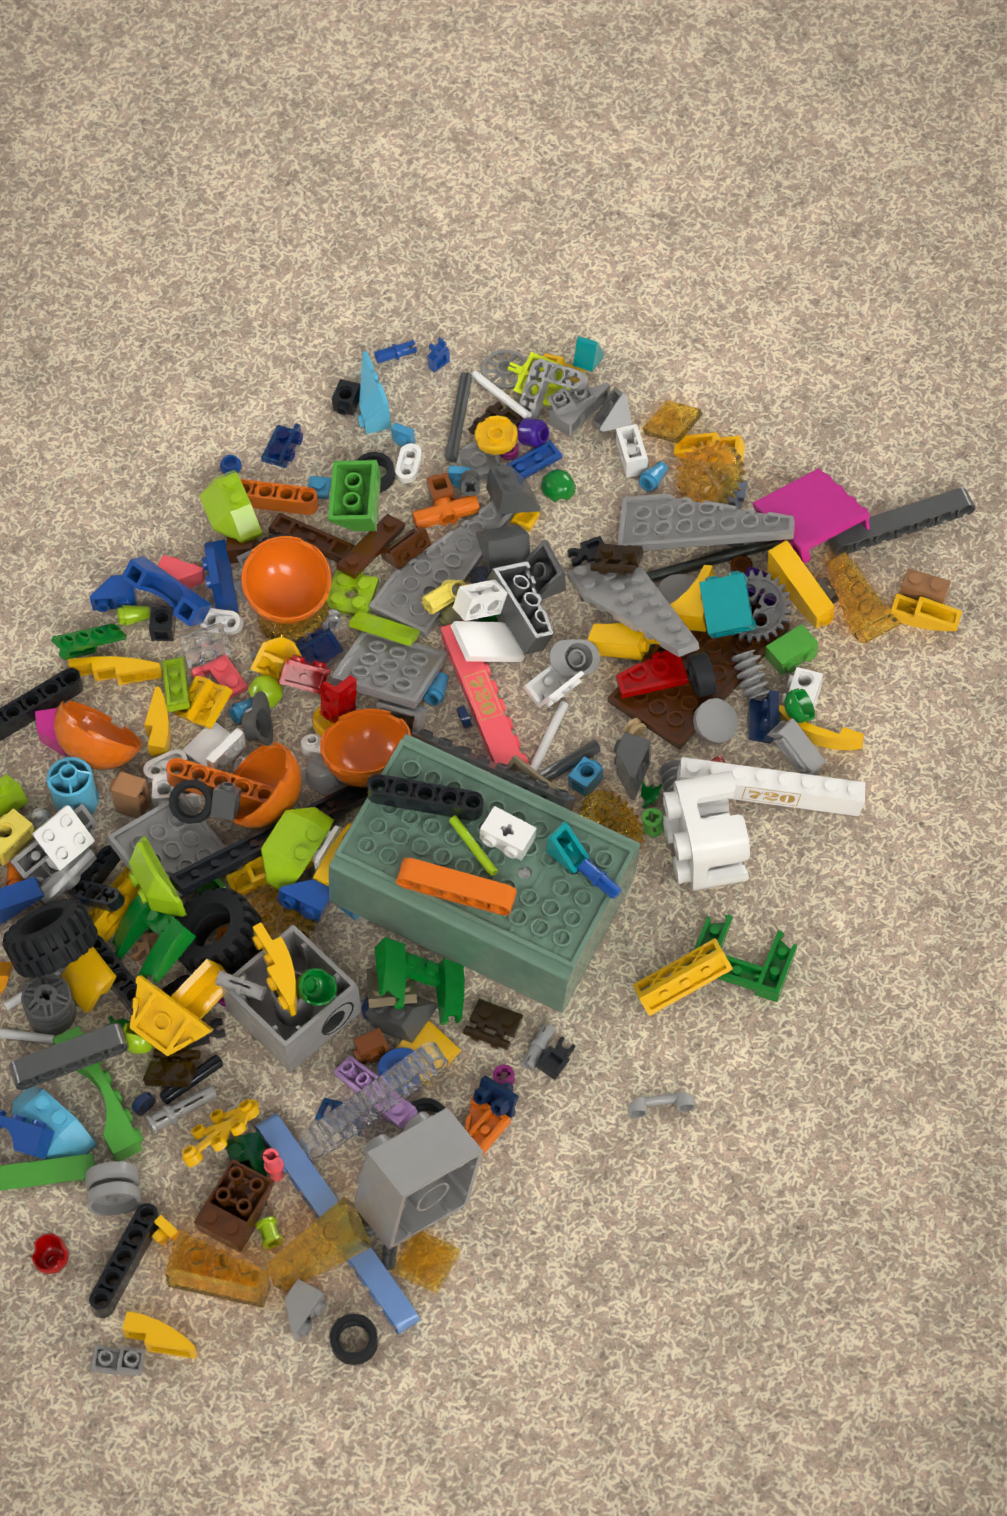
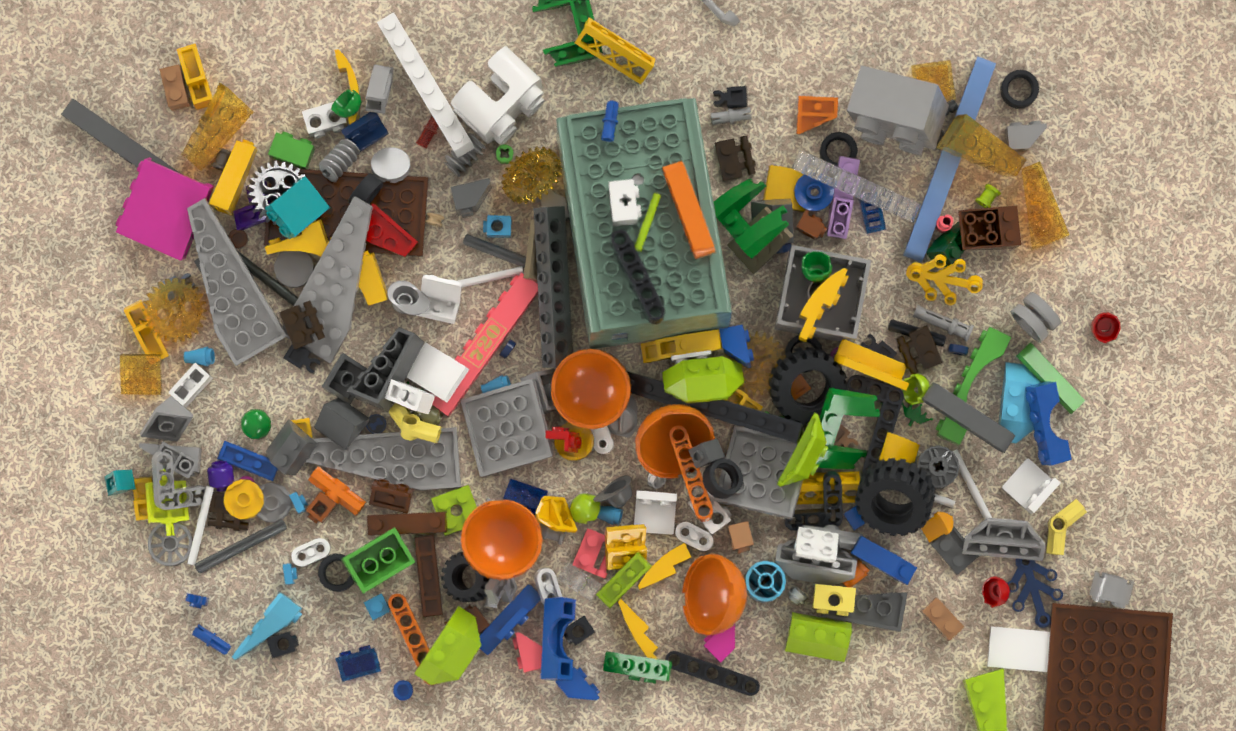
camera: 130 degrees left, 25 degrees up
black beam [89,1203,159,1318] -> none
light grey slope [90,1345,146,1376] -> none
lime cone [117,605,150,627] -> none
yellow slope [122,1311,197,1359] -> none
yellow wing [130,975,213,1056] -> none
yellow tile [152,1215,183,1246] -> none
light grey pin [216,970,267,1001] -> none
bracket [278,654,331,694] -> none
lime tile [349,610,420,646] -> none
dark grey bush [460,470,480,496] -> none
dark blue hips [473,1075,519,1118] -> none
magenta bush [493,1064,515,1085] -> none
teal slope [546,822,590,874] -> none
green piece [641,782,663,809] -> none

